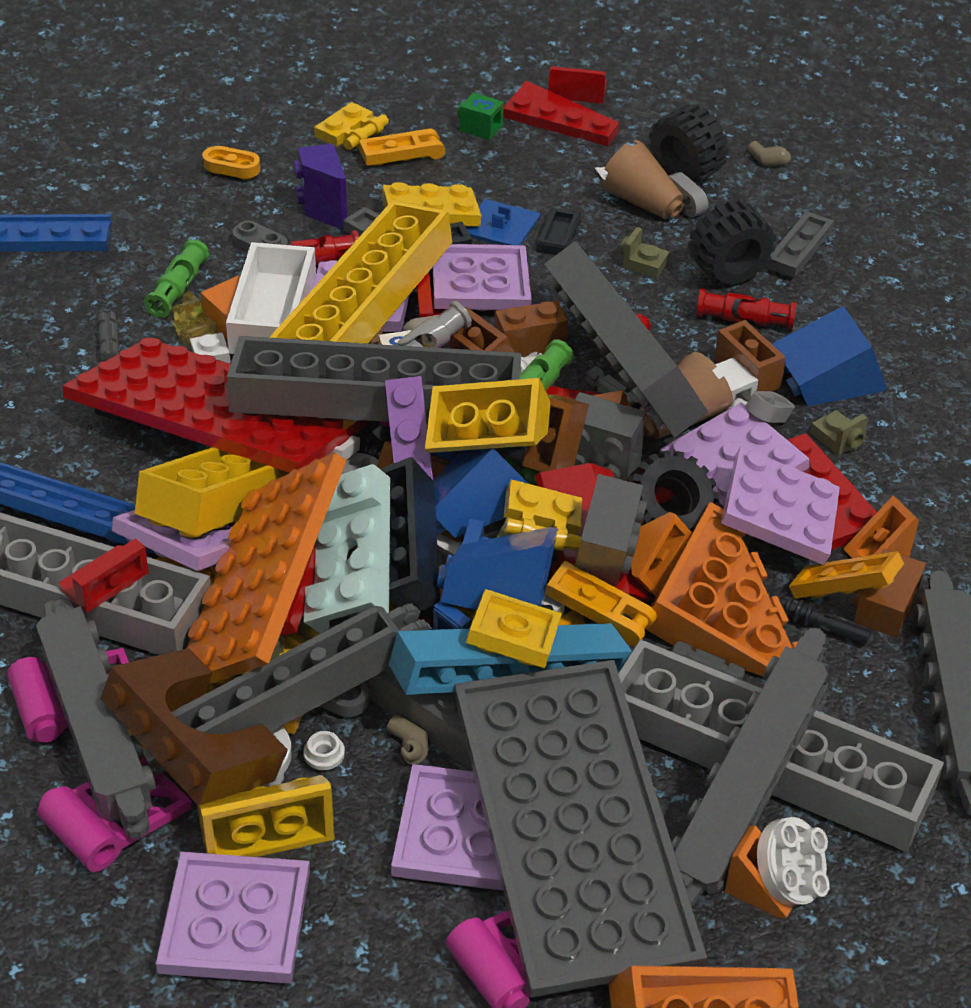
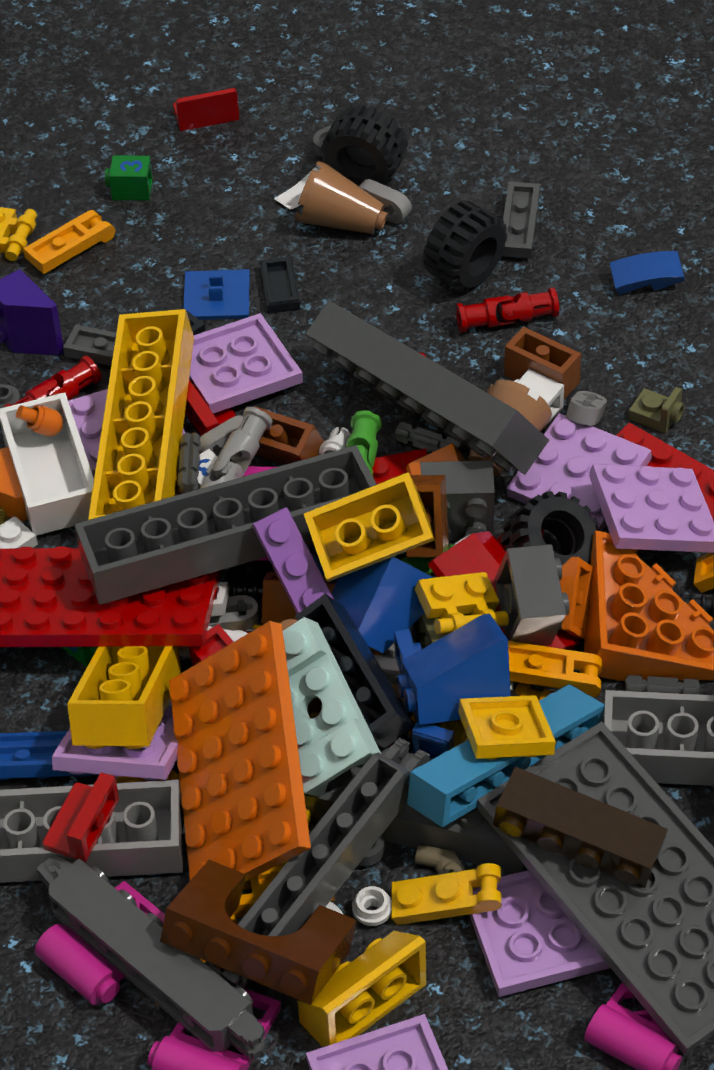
camera: 20 degrees left, 5 degrees up
yellow plate [382,182,481,226] -> none
dark orange brick [495,300,568,357] -> none
red wing [503,81,619,146] -> none
olive bracket [620,227,670,278] -> none
dark tan arm [747,141,791,167] -> none
blue slope [772,306,887,407] -> none
none -> orange cylinder [16,405,64,437]
none -> dark grey axle [178,432,201,493]
none -> yellow plate [392,863,502,925]
none -> dark brown brick [493,766,668,888]
none -> blue slope [609,251,685,295]

